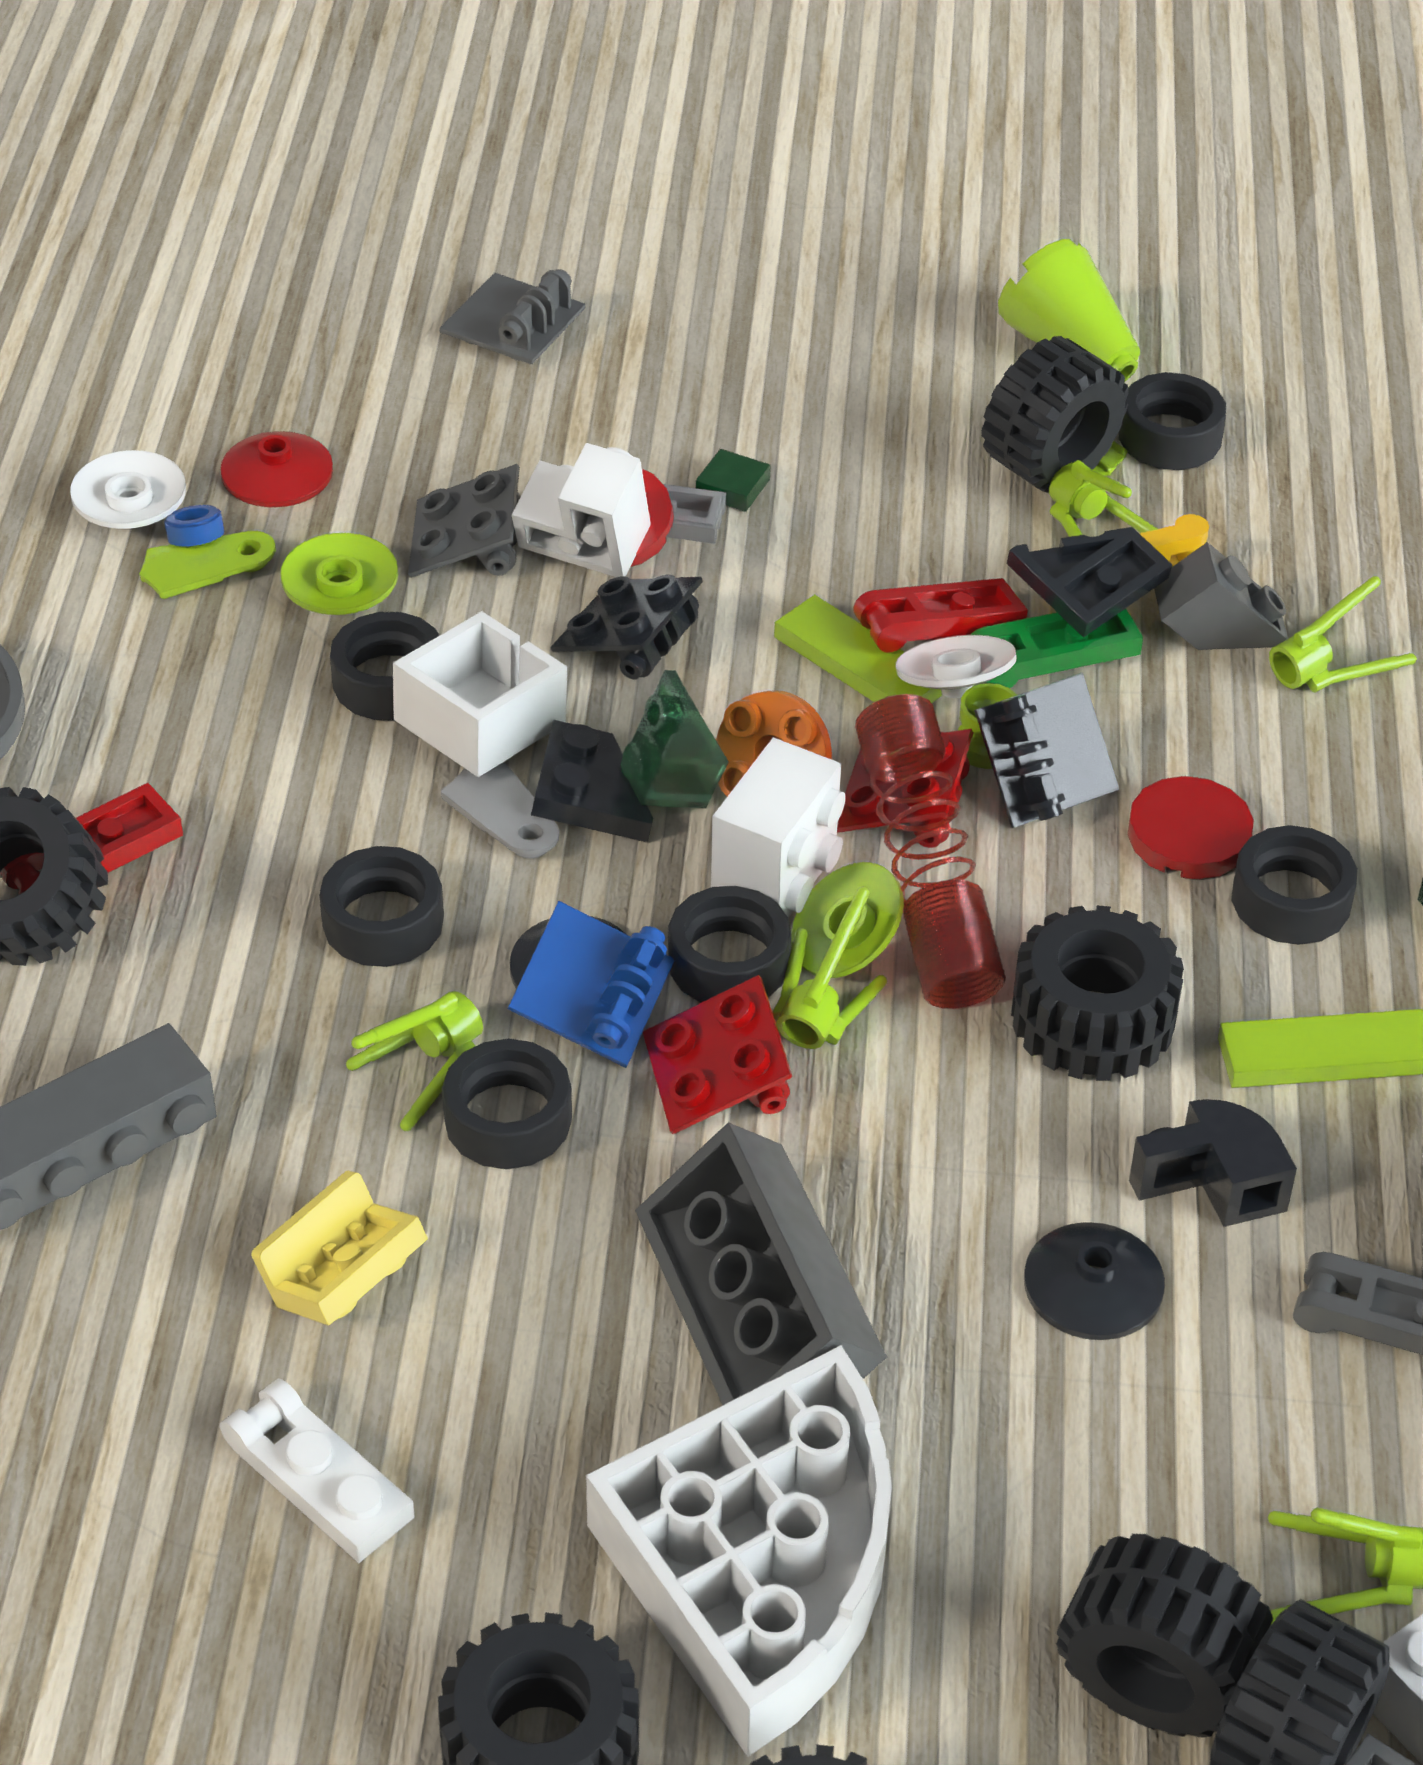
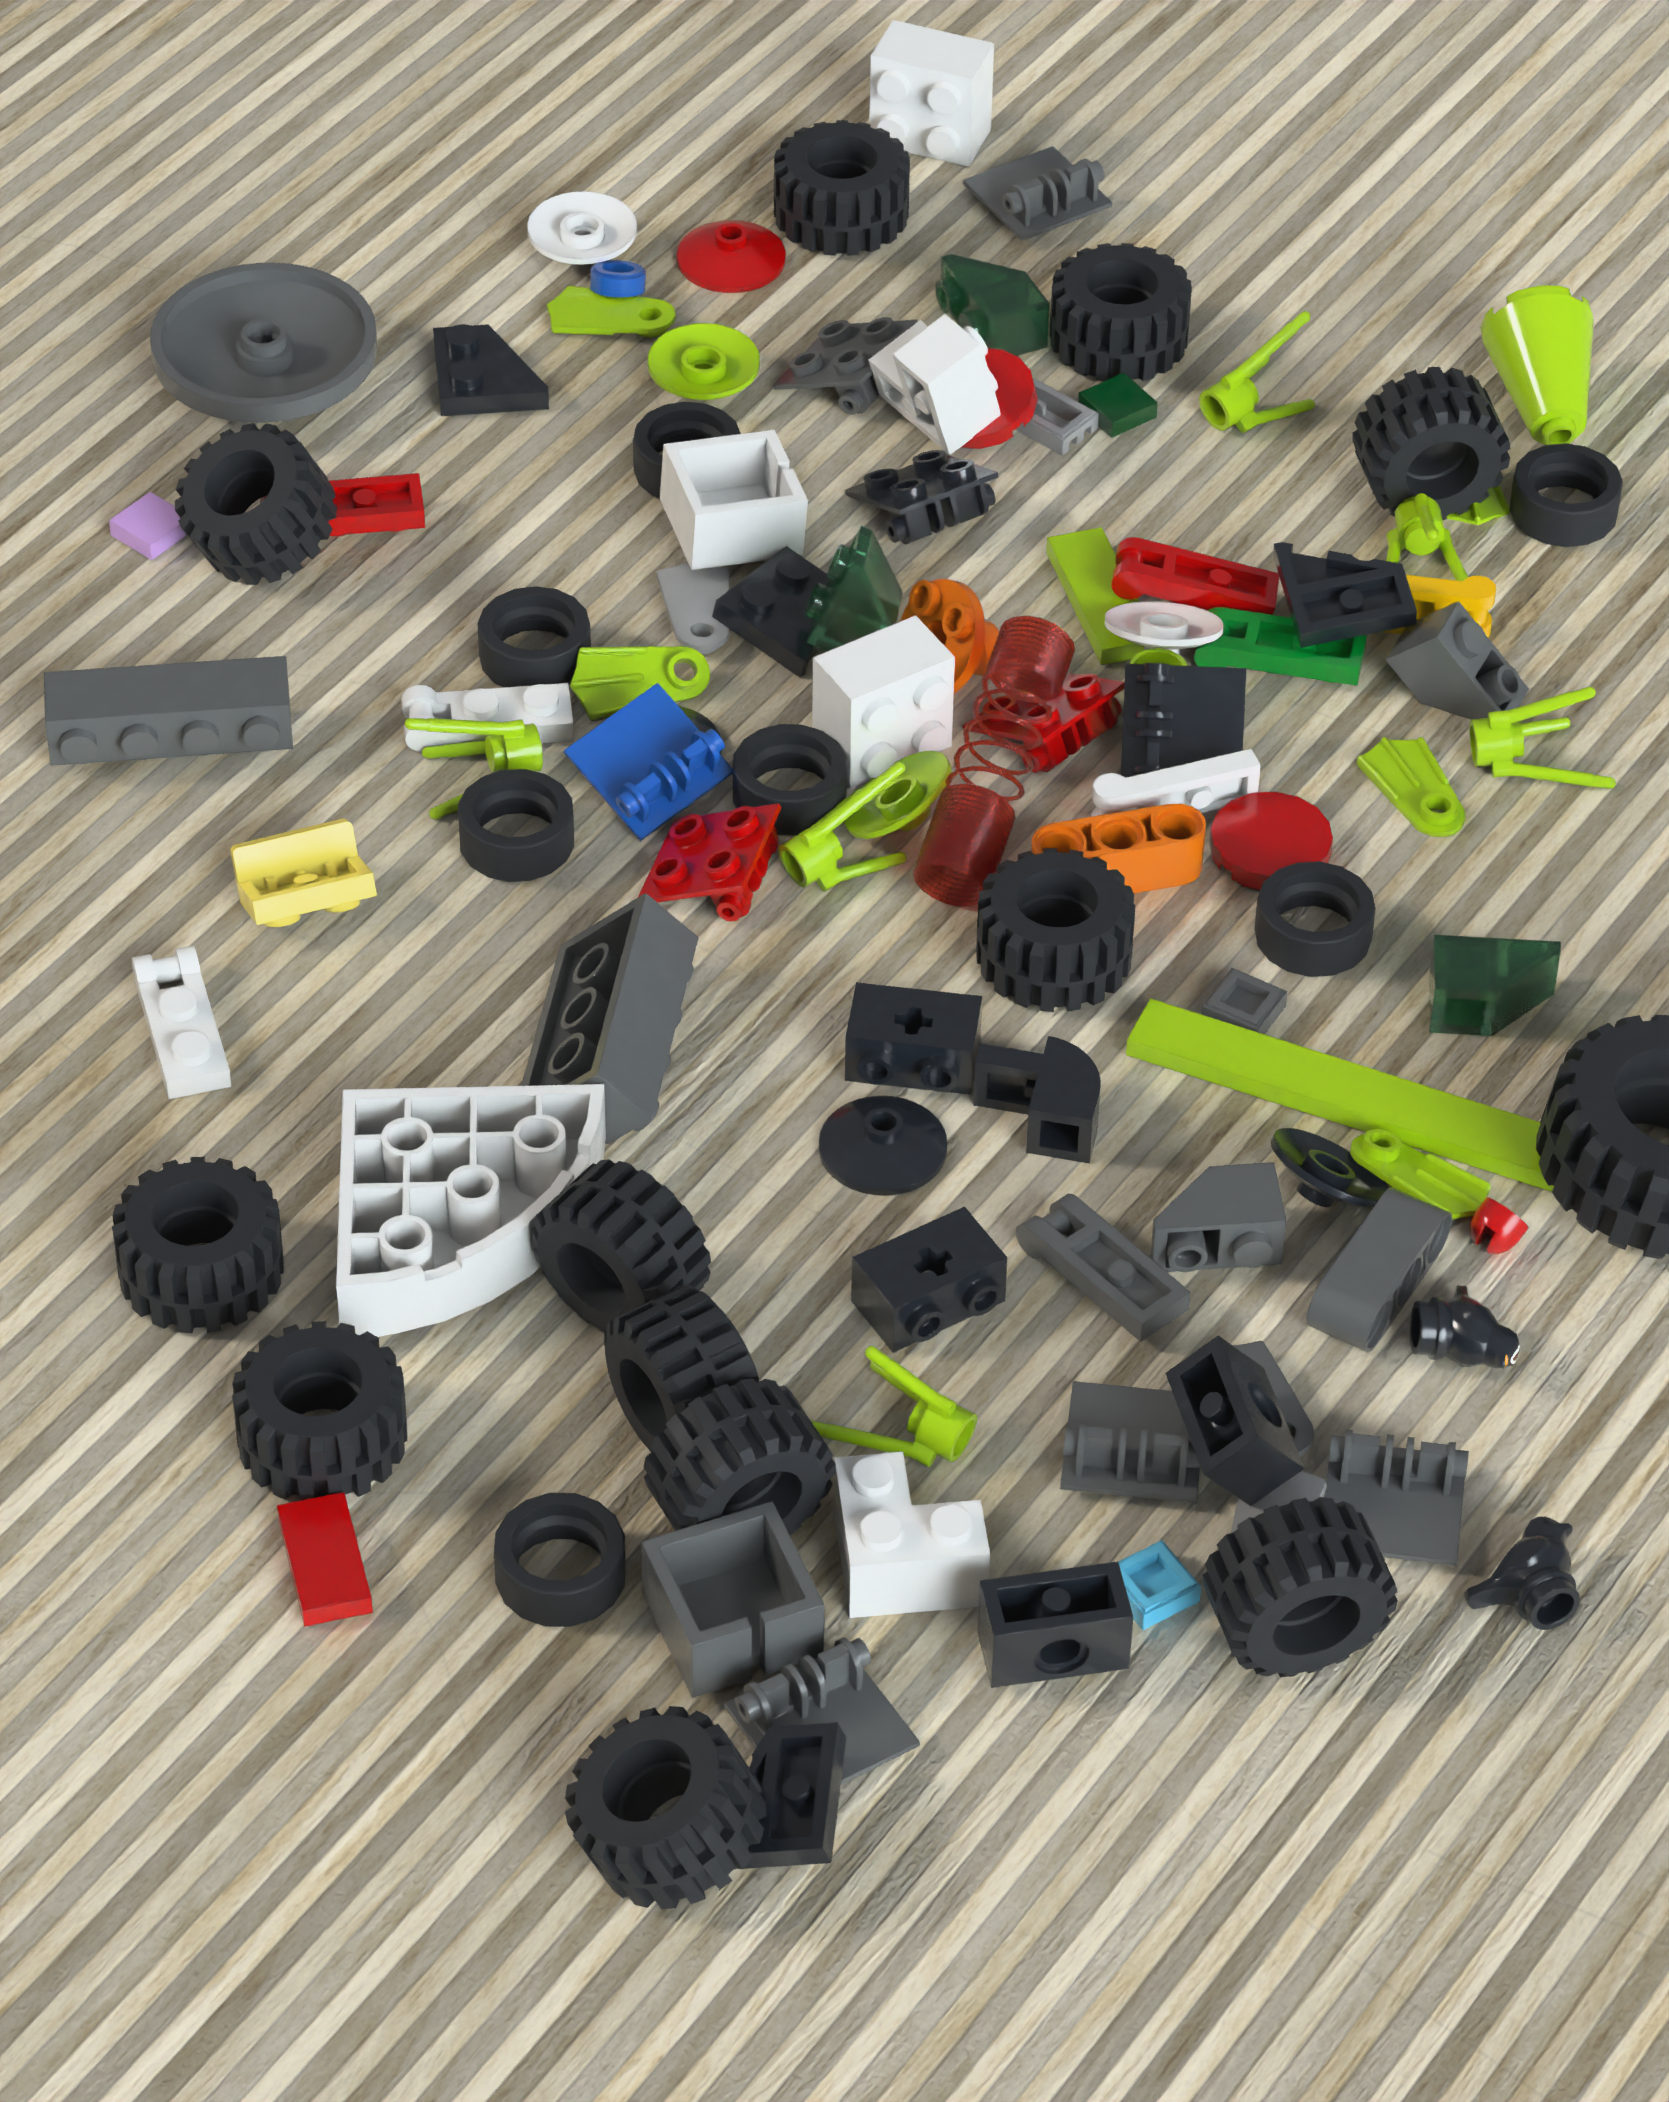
camera: 30 degrees right, 0 degrees up
none -> white plate [401,683,574,752]
none -> black wing [433,324,549,416]
none -> black tyre [531,1159,711,1333]
none -> lime piece [570,646,710,721]
none -> black tyre [774,120,910,256]
none -> black brick [845,982,982,1095]
none -> black brick [851,1206,1007,1353]
none -> white brick [869,20,994,167]
none -> clear green slope [935,254,1050,356]
none -> orange beam [1031,804,1206,893]
none -> black tyre [1049,243,1192,381]
none -> white plate [1091,749,1261,821]
none -> lime plant [1199,311,1315,433]
none -> dark grey tile [1201,968,1287,1034]
none -> lime piece [1357,737,1465,837]

